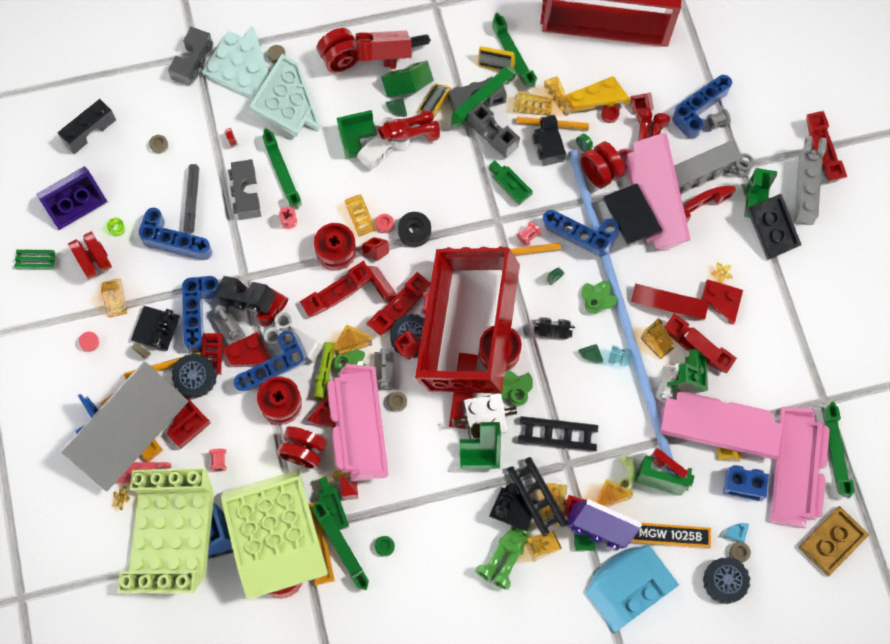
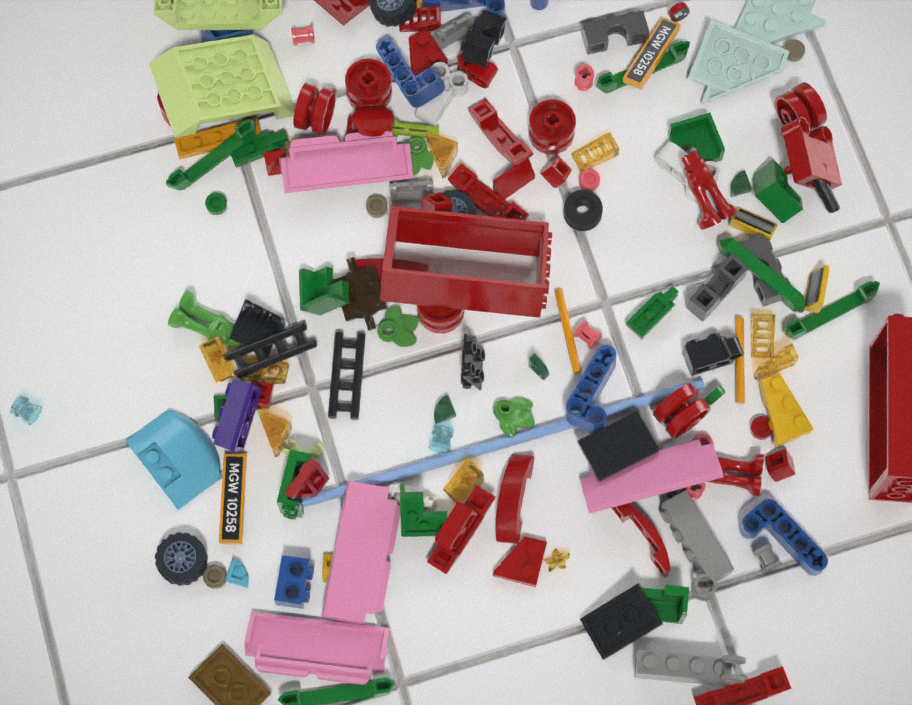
camera: 90 degrees right, 0 degrees up
none -> red tile [352,106,394,137]
none -> tile [623,17,681,90]

